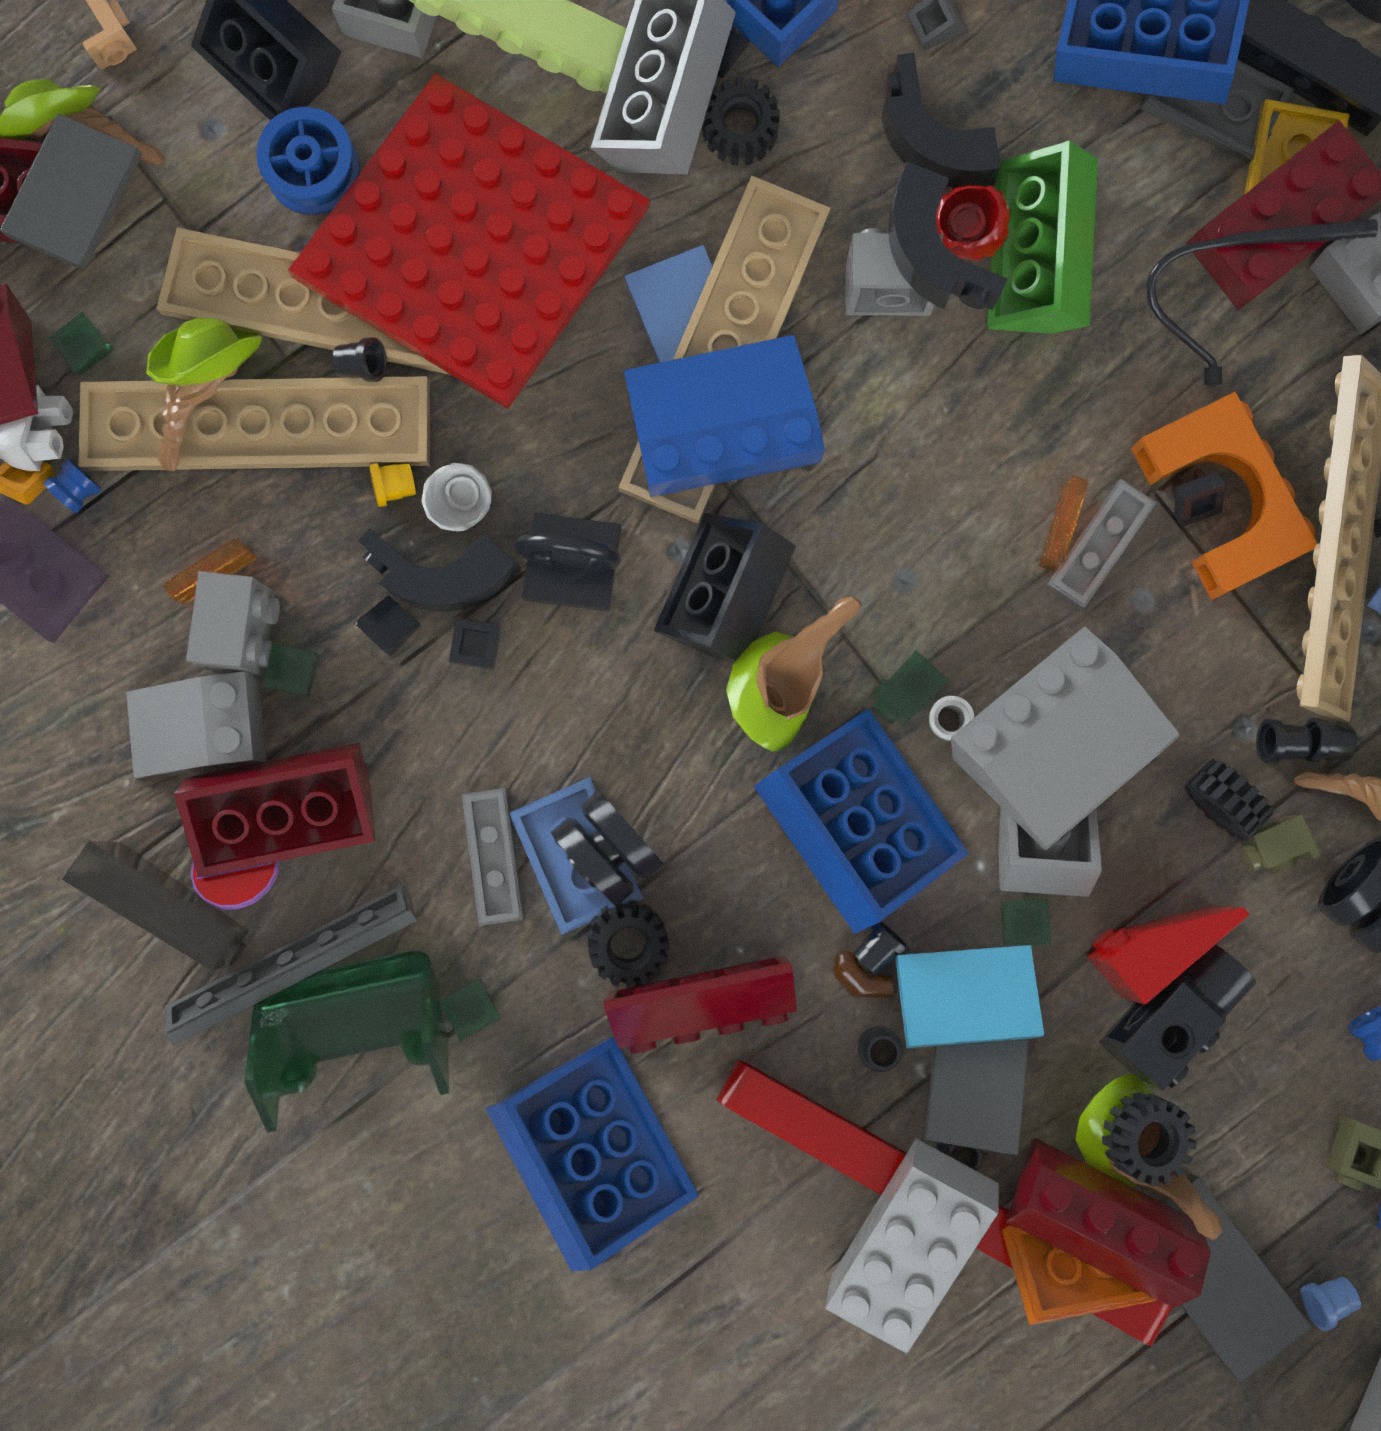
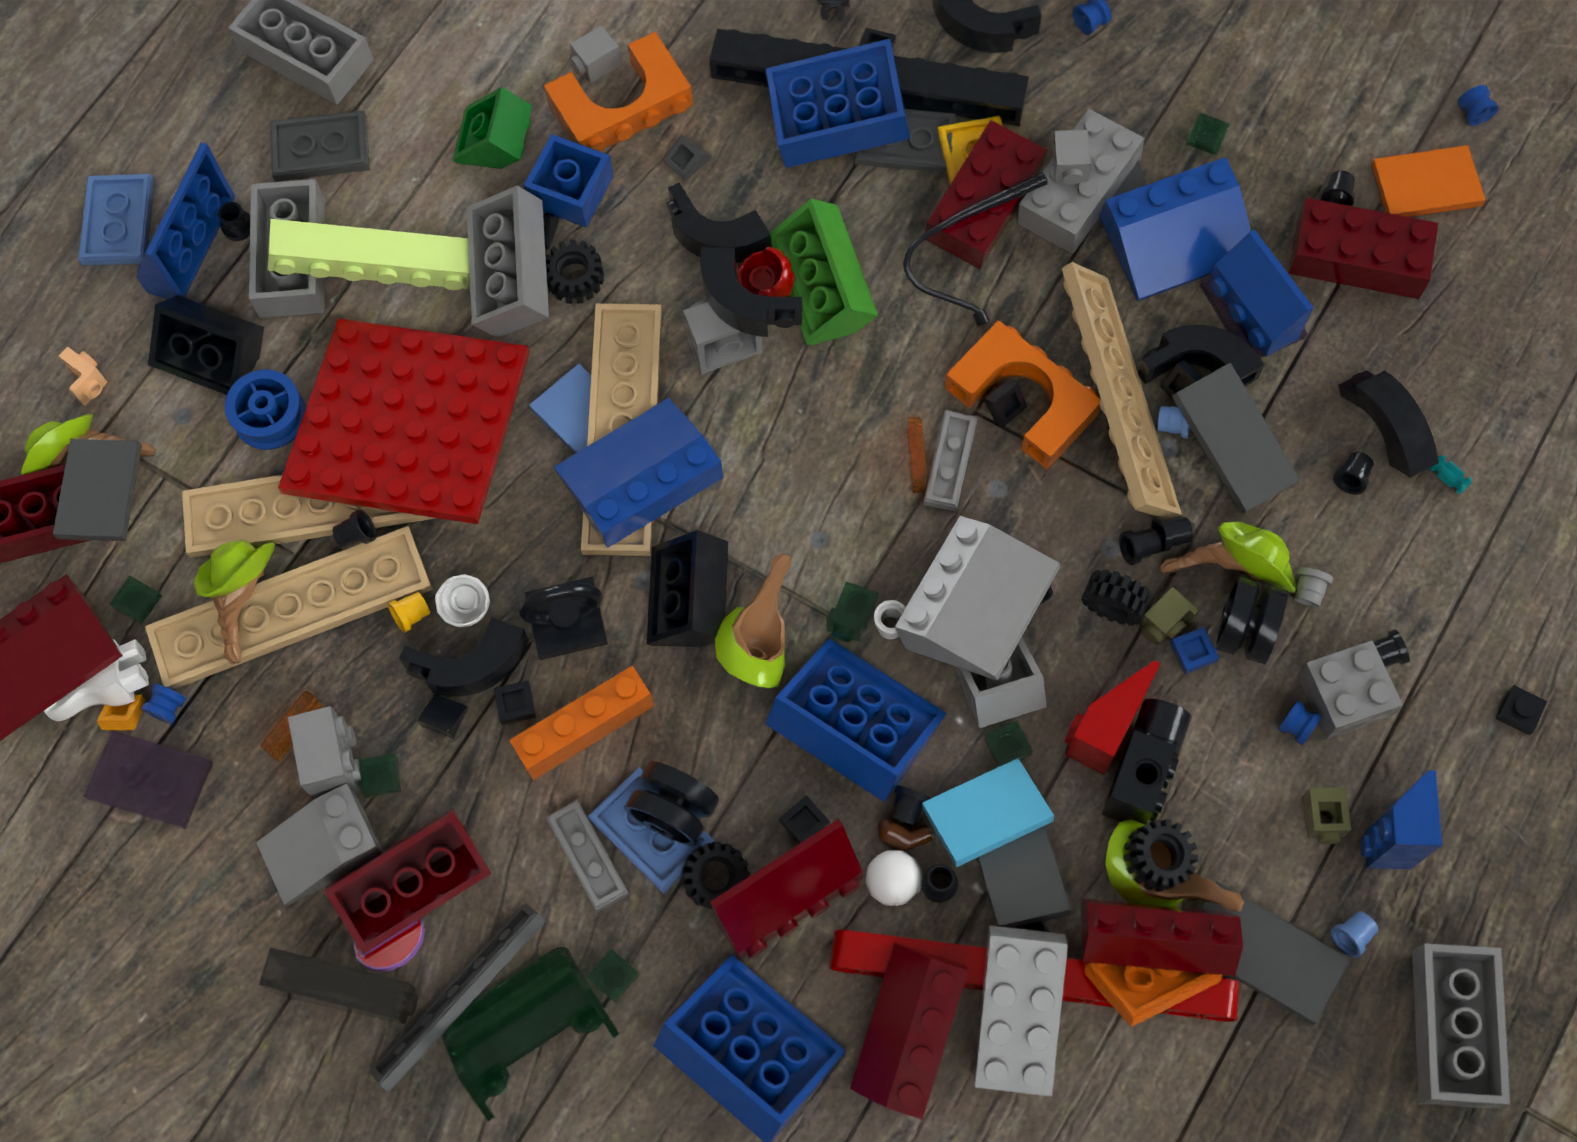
camera: 20 degrees left, 15 degrees down
none -> orange brick [509,665,654,780]
none -> black plate [779,795,830,844]
none -> dark red slope [850,943,968,1120]
none -> white hair [865,850,923,906]
none -> blue plate [1170,627,1219,675]

